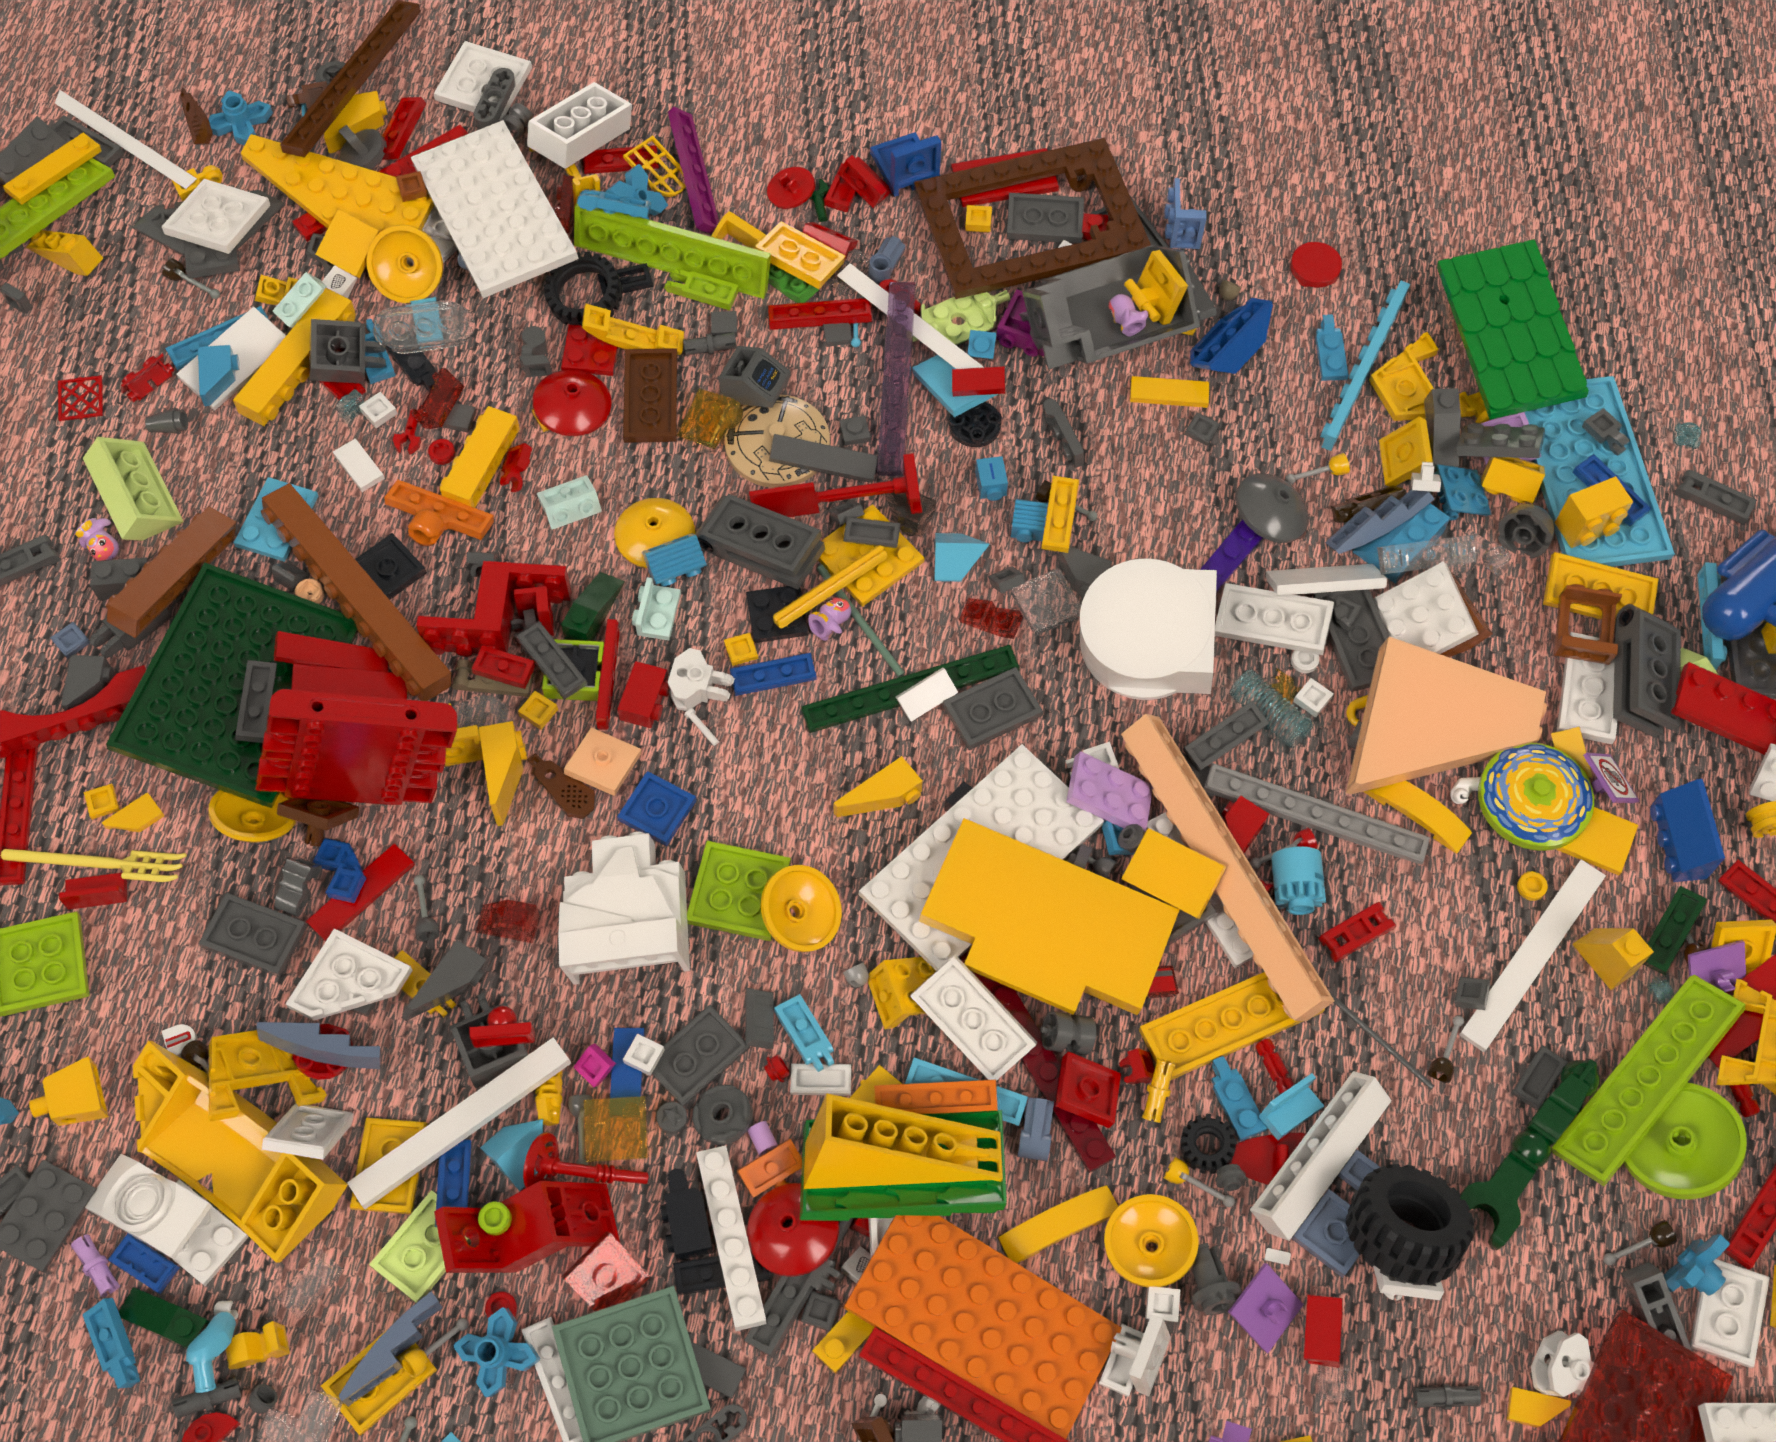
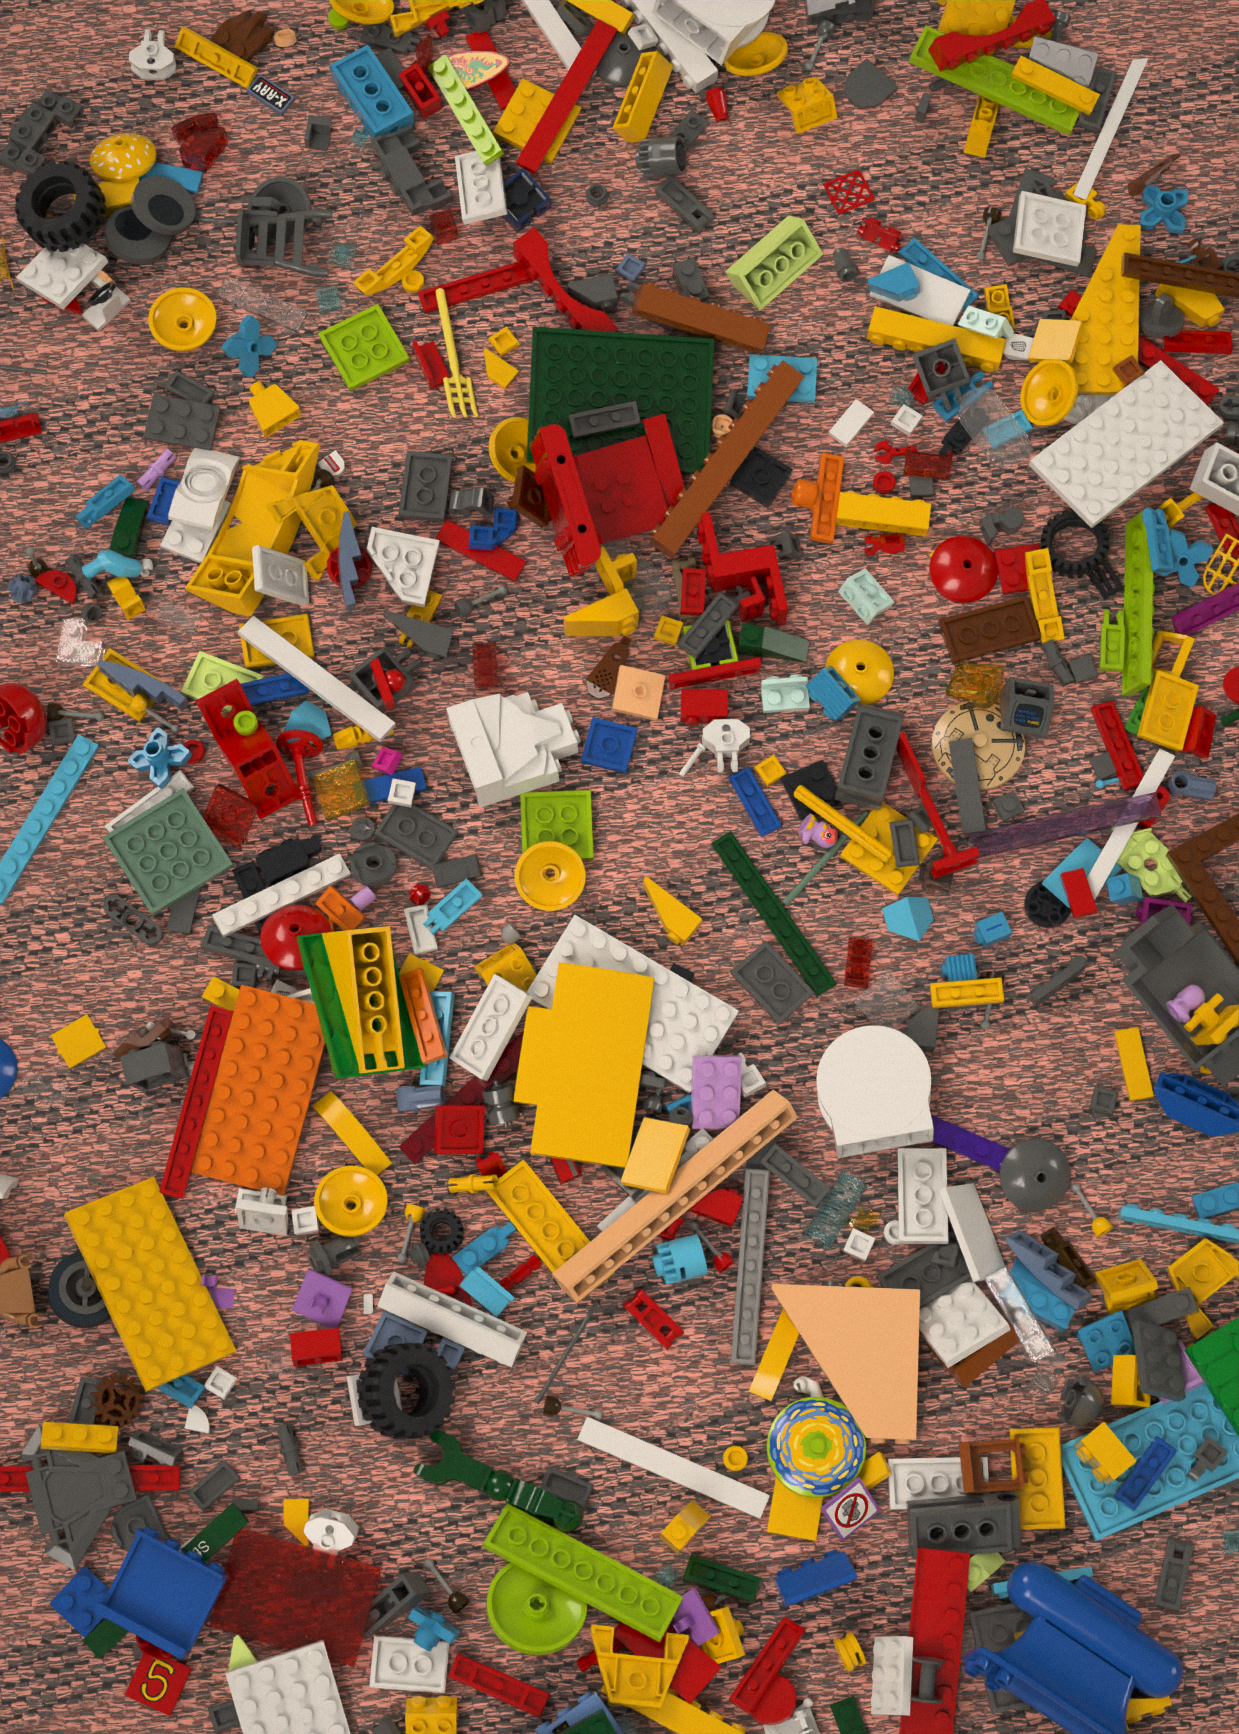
camera: 75 degrees right, 10 degrees up
animal [75,518,119,561] -> none
clear red plate [555,175,574,234] -> none
white tile [896,668,958,721] -> none
dark grey tile [988,566,1025,593] -> none
white tile [1411,462,1441,492] -> none
dark grey tile [1454,977,1491,1010] -> none

